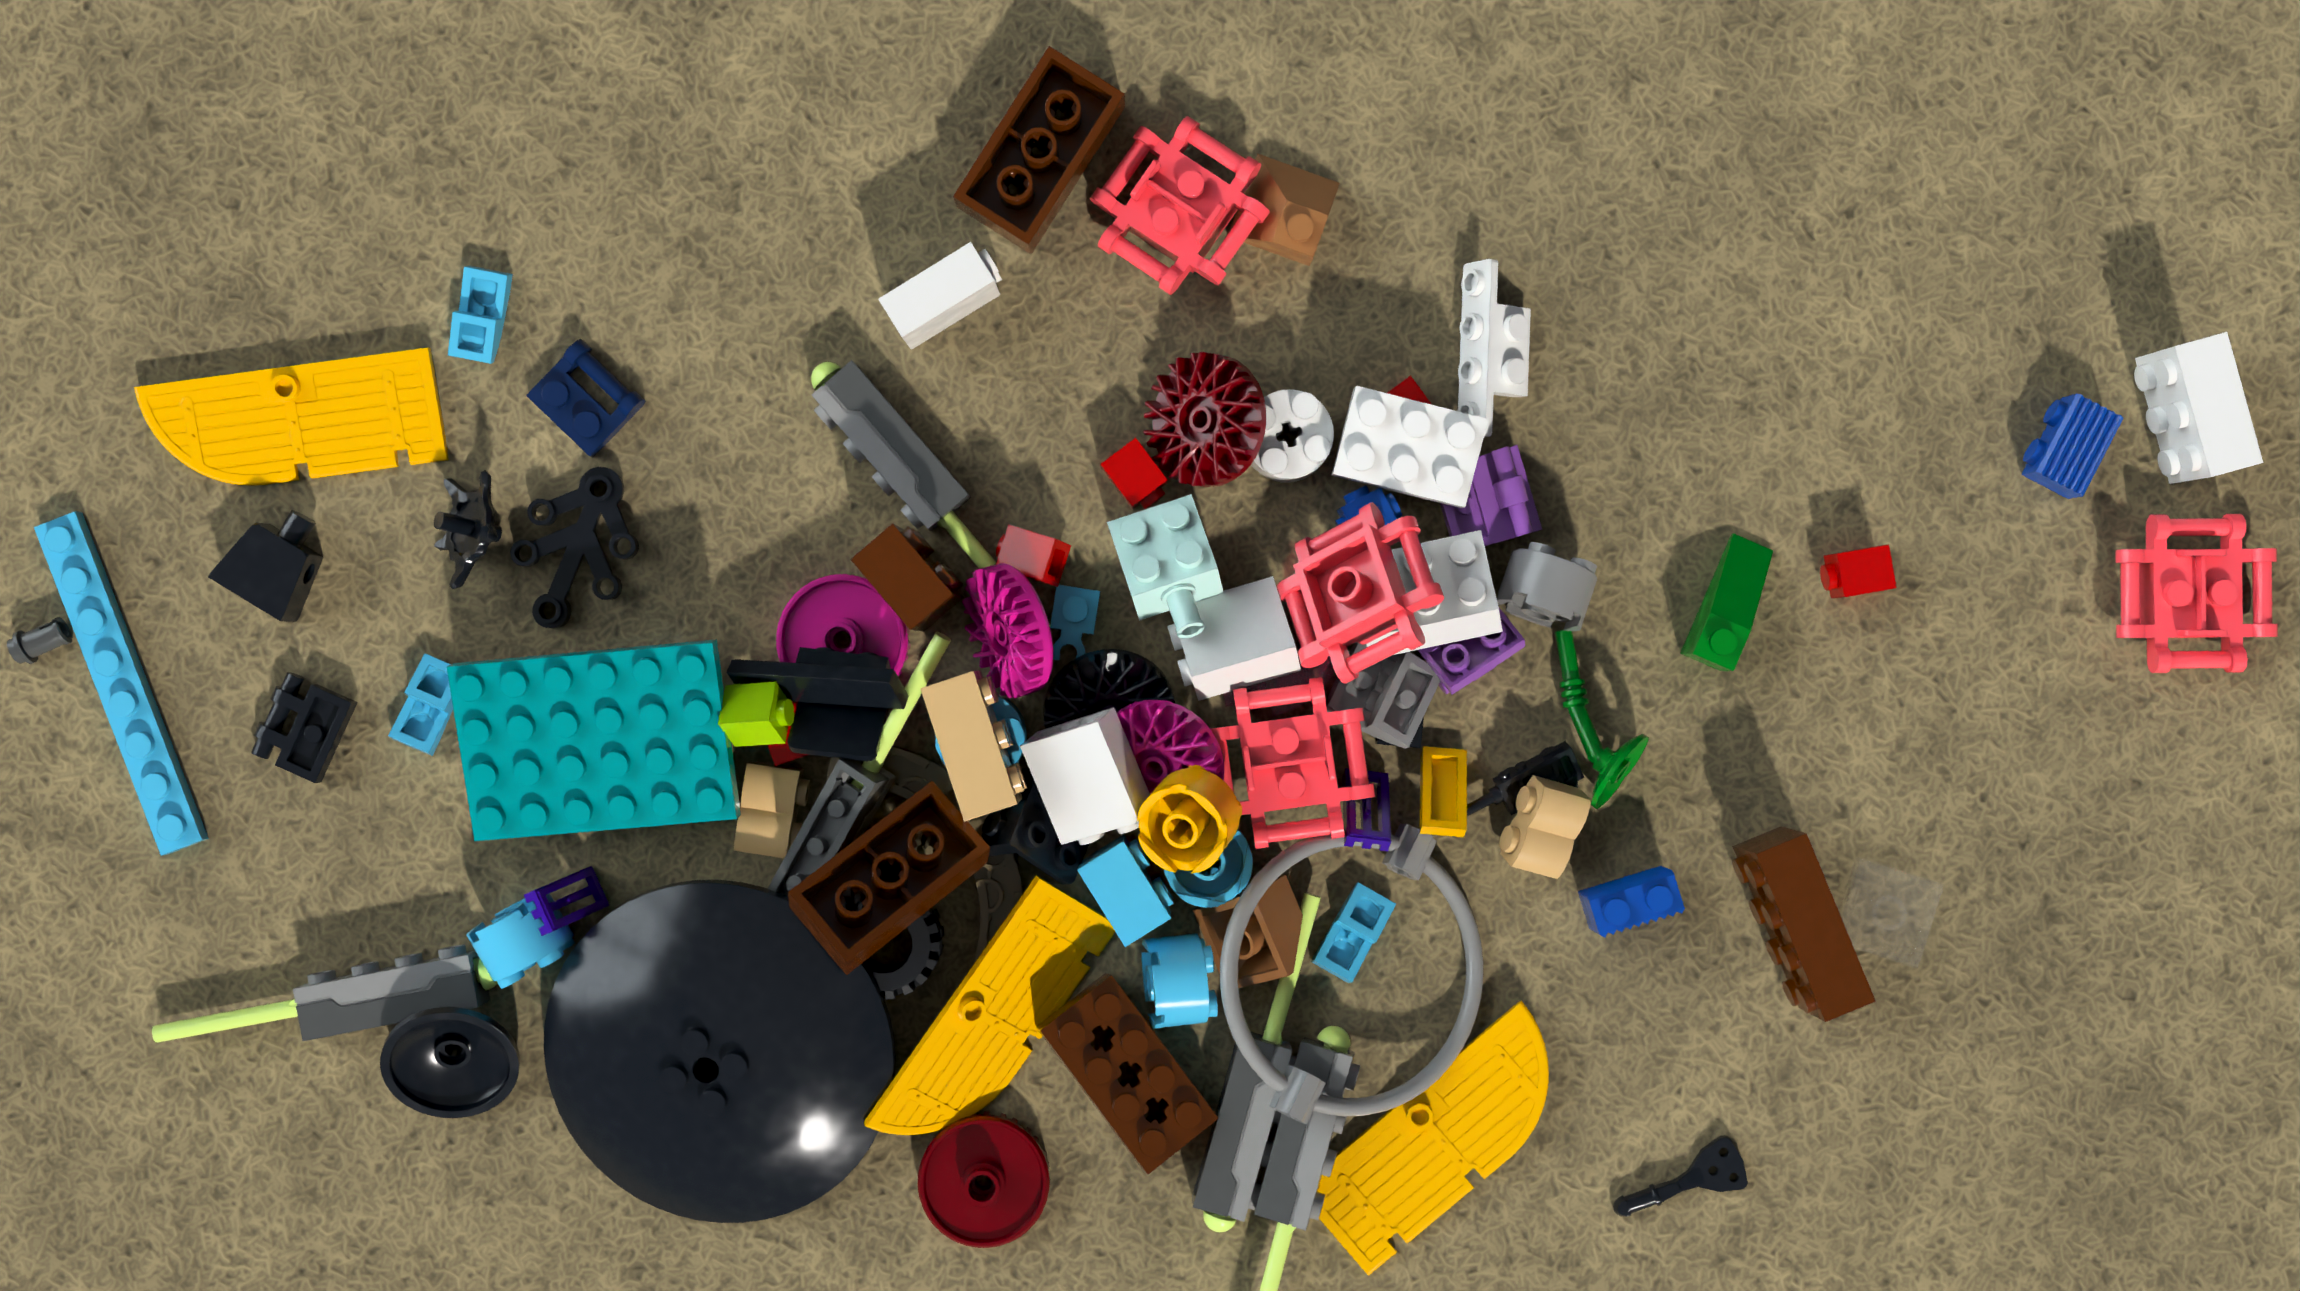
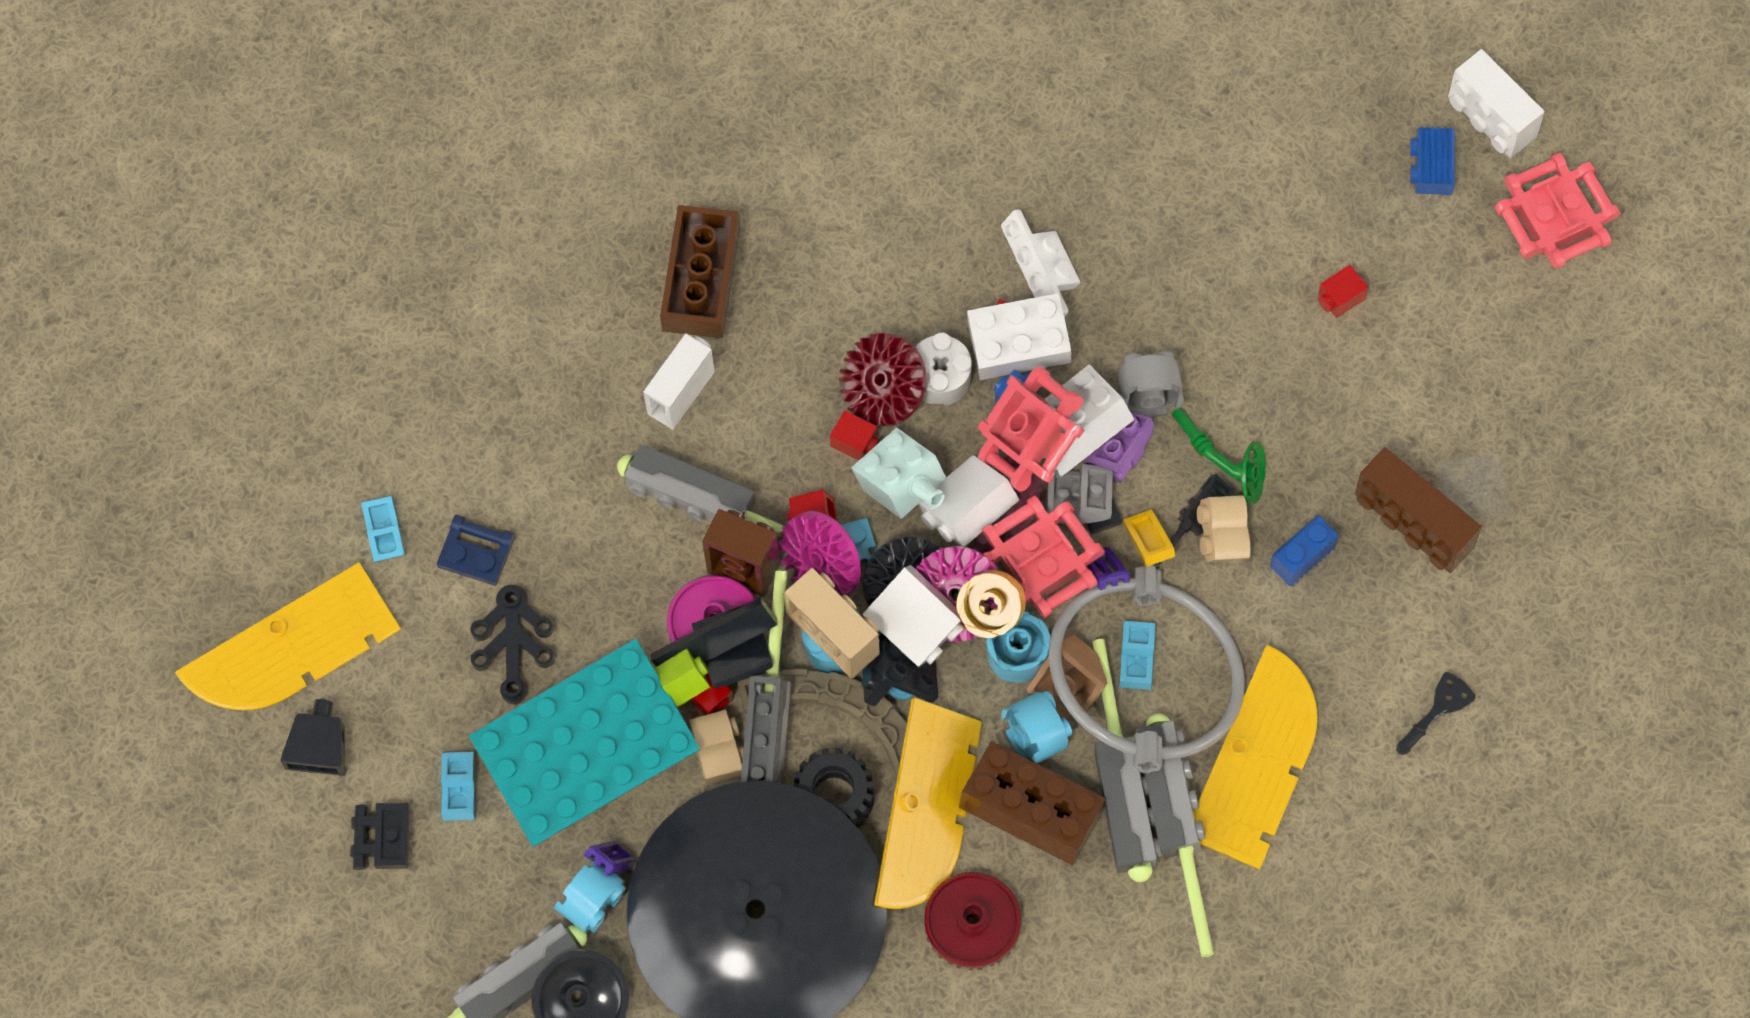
camera: 25 degrees left, 20 degrees down
dark grey pin [7,617,73,664] -> none
medium azure plate [34,511,209,856] -> none
black piece [434,470,502,589] -> none
reddish brown brick [788,781,990,975] -> none
medium azure brick [1077,834,1174,947] -> none
coral brick [1090,116,1270,295] -> none
medium nougat slope [1229,153,1340,266] -> none
medium lavender plate [1440,445,1542,546] -> none
green slope [1680,533,1773,671] -> none

